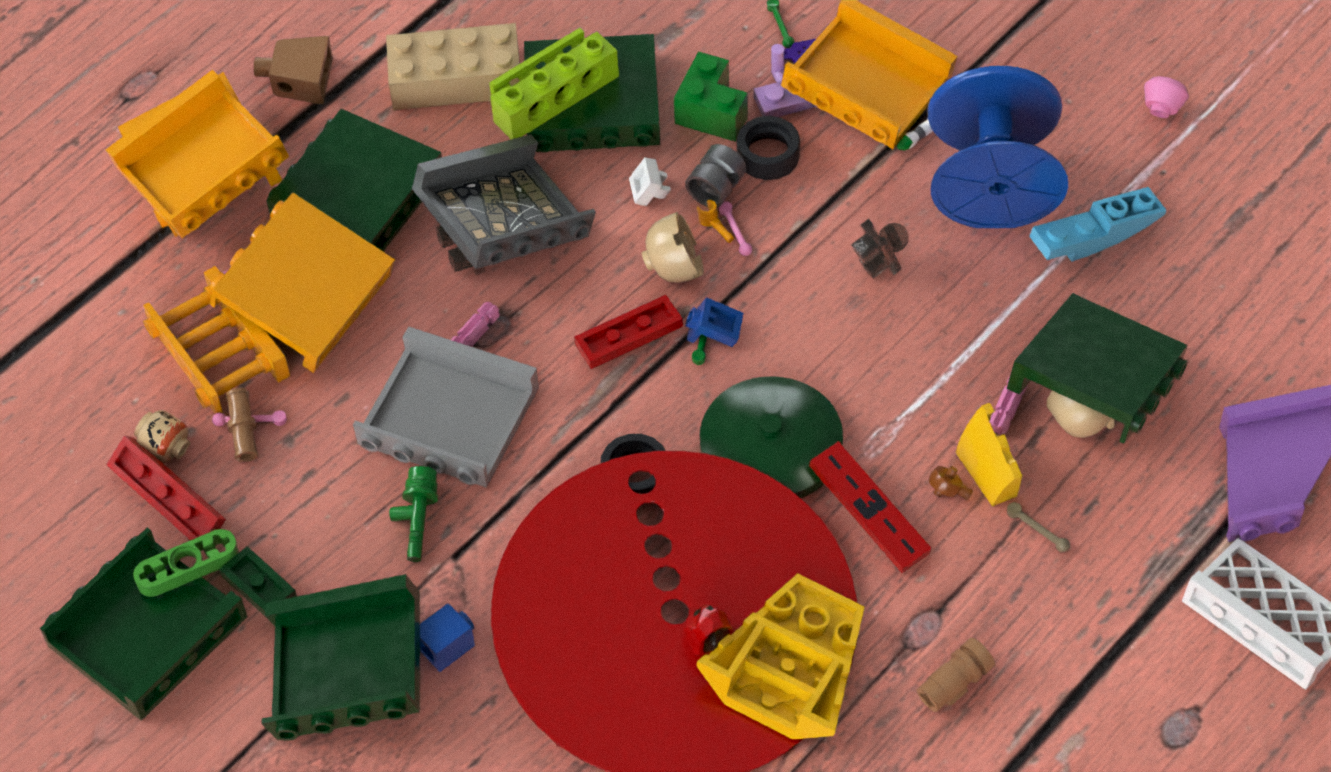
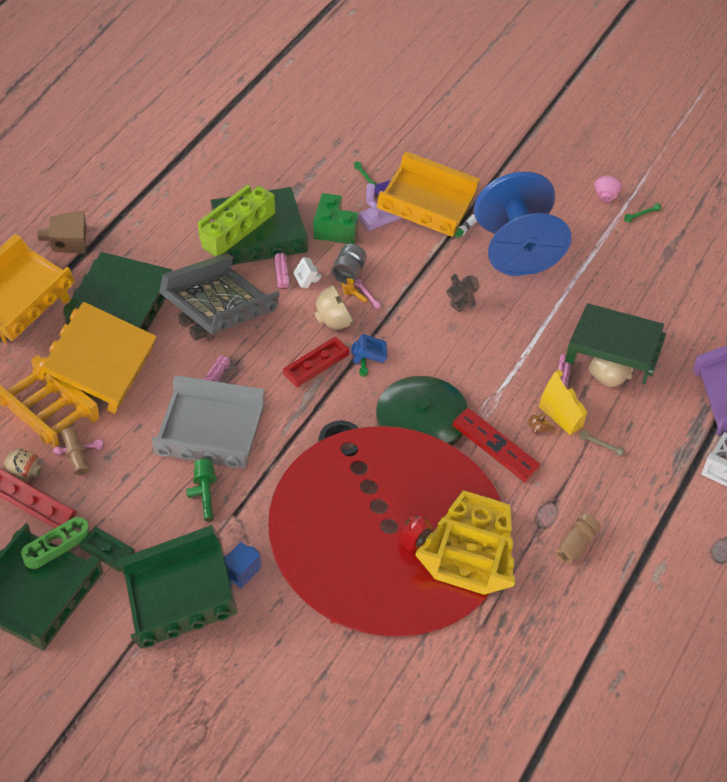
camera: 15 degrees left, 5 degrees down
tan brick [386,23,520,110] -> none
black tyre [737,116,800,180] -> none
medium azure slope [1029,187,1167,262] -> none
none -> bright pink axle [275,253,289,289]
none -> green hinge [624,203,662,222]

